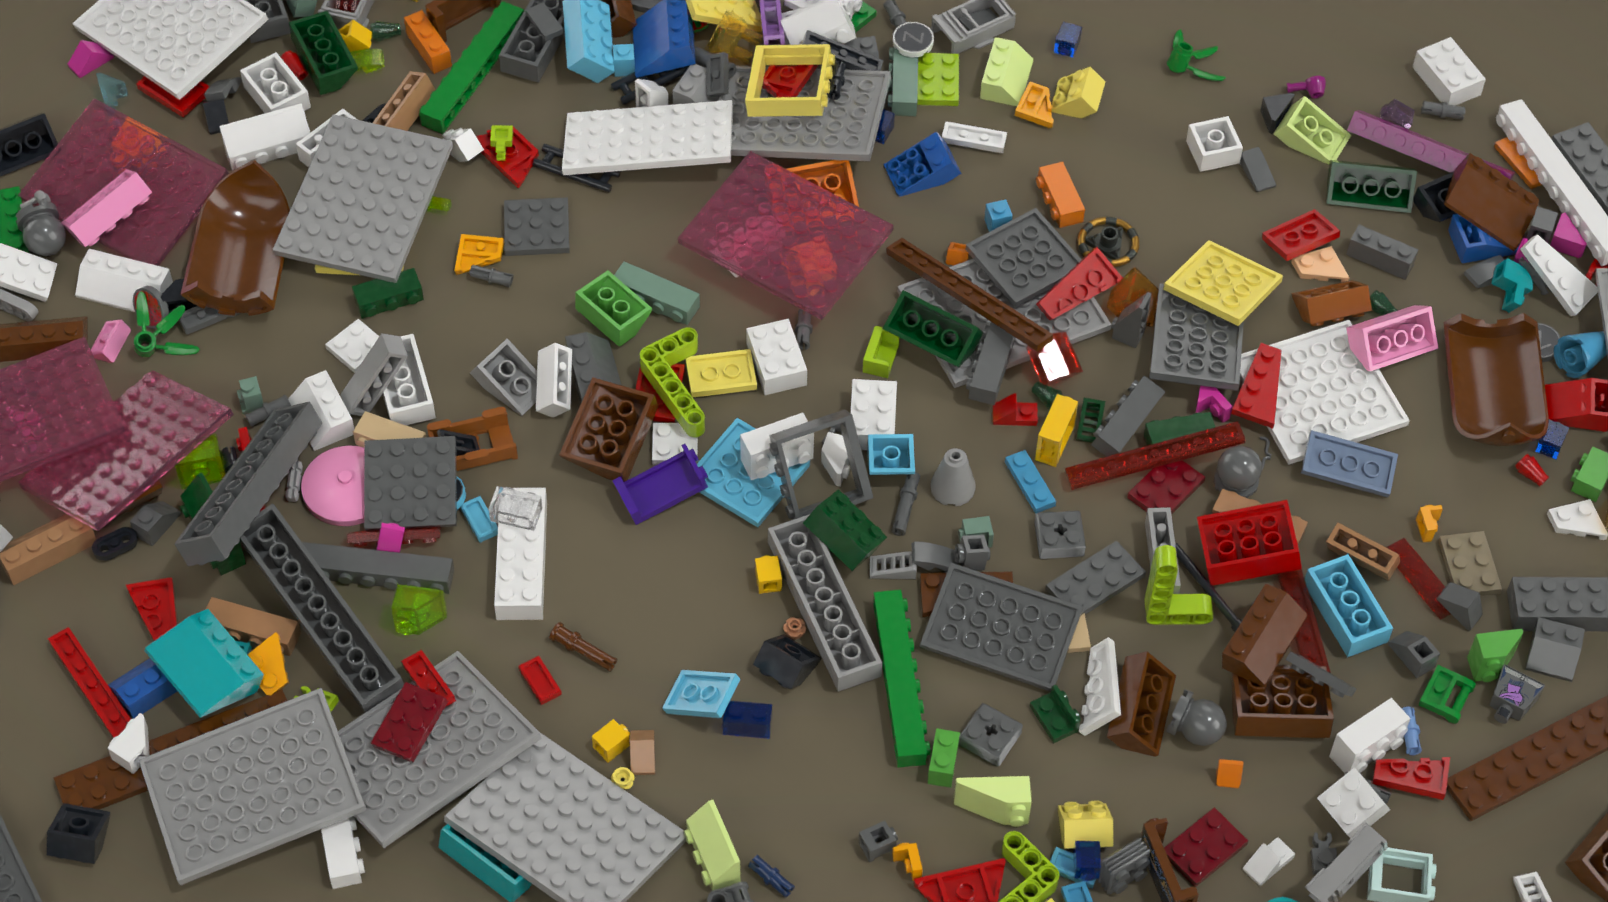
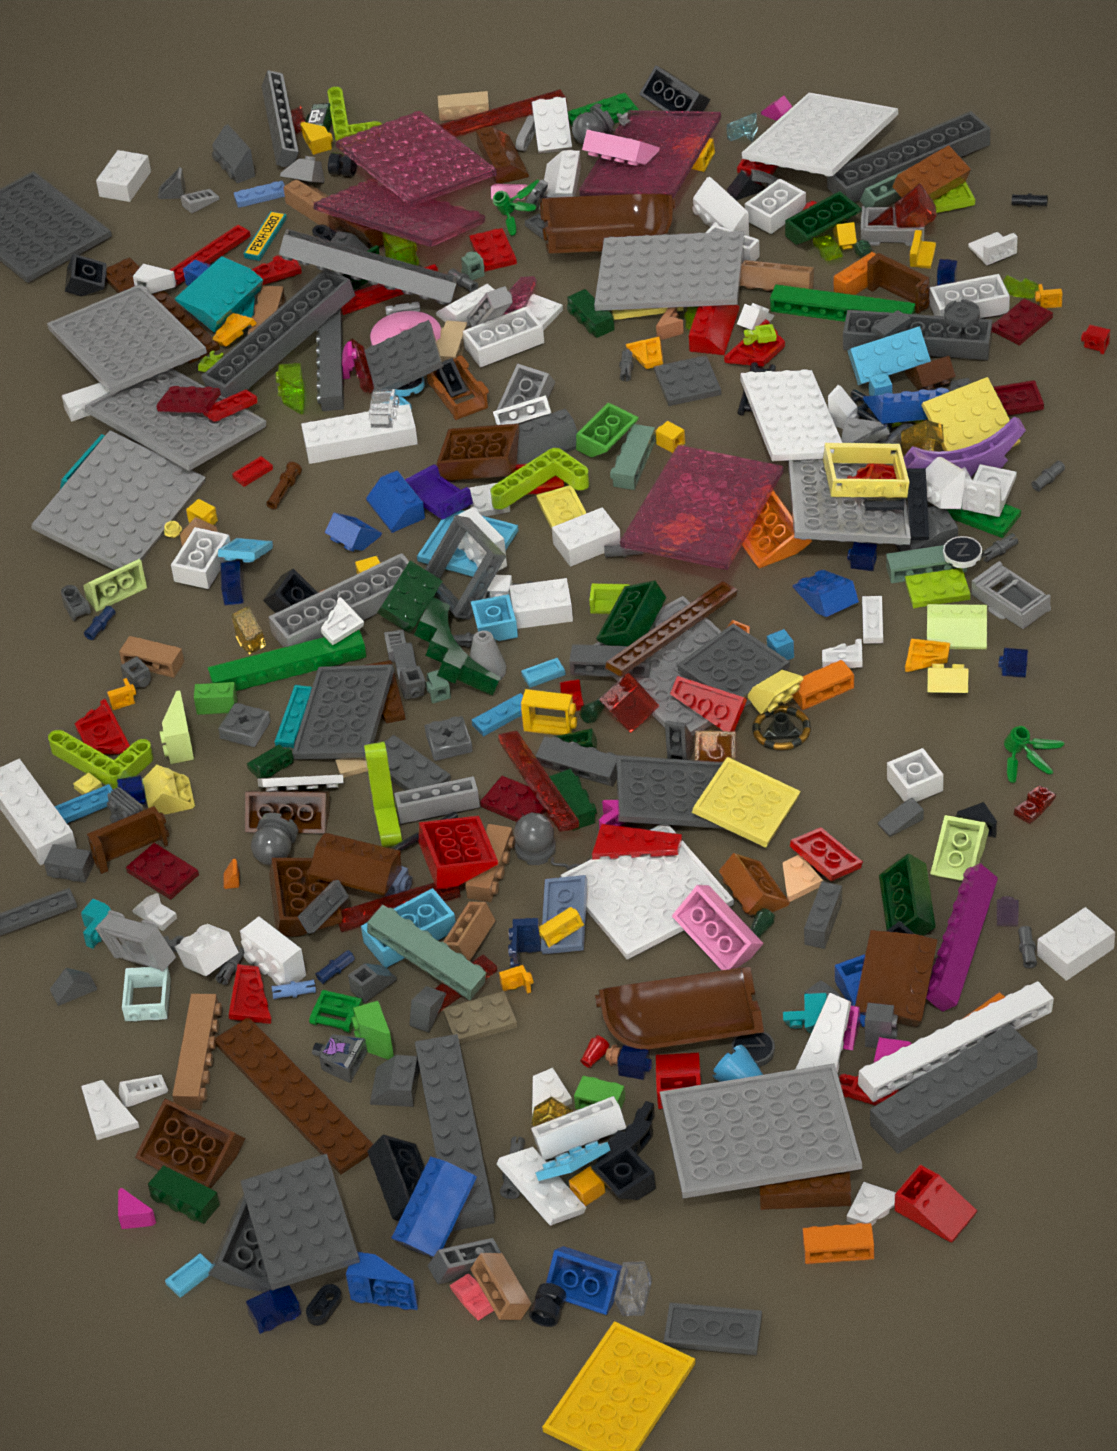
camera: 85 degrees right, 10 degrees down
magenta bar [1286,76,1326,99] -> none
none -> medium nougat brick [119,636,184,678]
none -> white brick [171,527,230,589]
none -> medium nougat brick [173,994,222,1110]
none -> clear yellow slope [232,606,265,655]
none -> tile [243,211,287,261]
none -> teal tile [275,685,312,748]
none -> dark blue axle [315,950,355,984]
none -> white wing [321,597,364,645]
none -> blue slope [325,512,382,552]
none -> blue slope [366,470,425,533]
none -> sand green brick [367,905,486,1000]
none -> dark green arch [414,598,501,696]
none -> red plate [469,228,517,272]
none -> clear pink wing [504,276,537,314]
none -> dark blue bracket [508,918,541,968]
none -> medium azure tile [521,658,566,688]
none -> yellow panel [539,907,584,947]
none -> nougat plate [606,1045,623,1066]
none -> nougat slope [656,307,684,340]
none -> yellow brick [656,421,685,453]
none -> red slope [689,305,740,355]
none -> light yellow slope [748,670,804,715]
none -> white wing [822,639,862,668]
none -> clear red slope [1013,785,1056,824]

